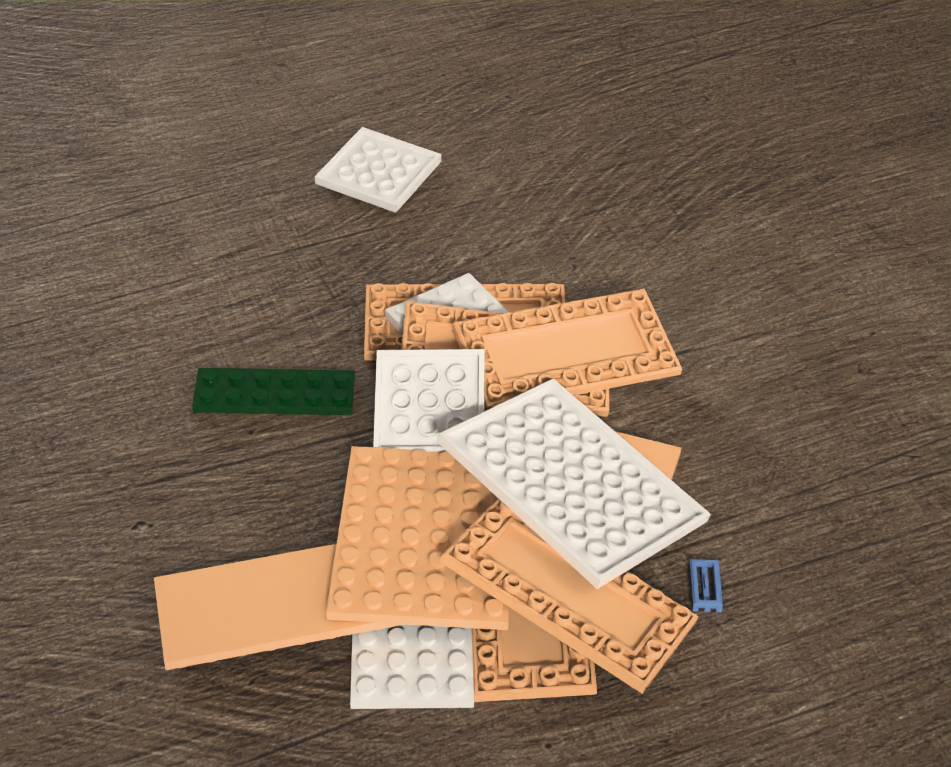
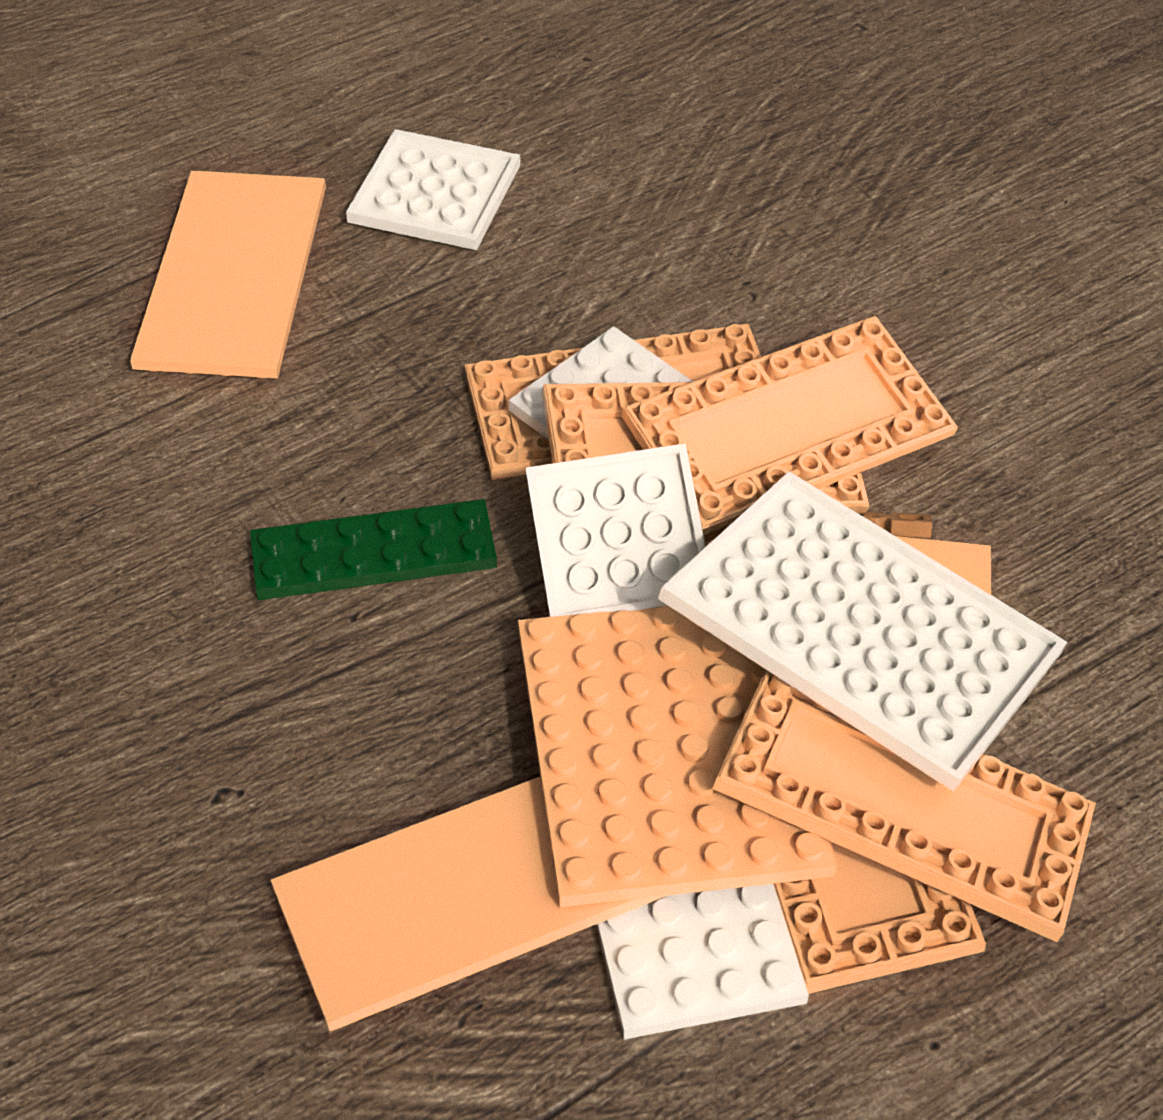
camera: 10 degrees left, 5 degrees up
medium blue tile [689,559,723,612] -> none
none -> light nougat tile [130,171,326,379]
none -> medium nougat plate [864,512,932,539]

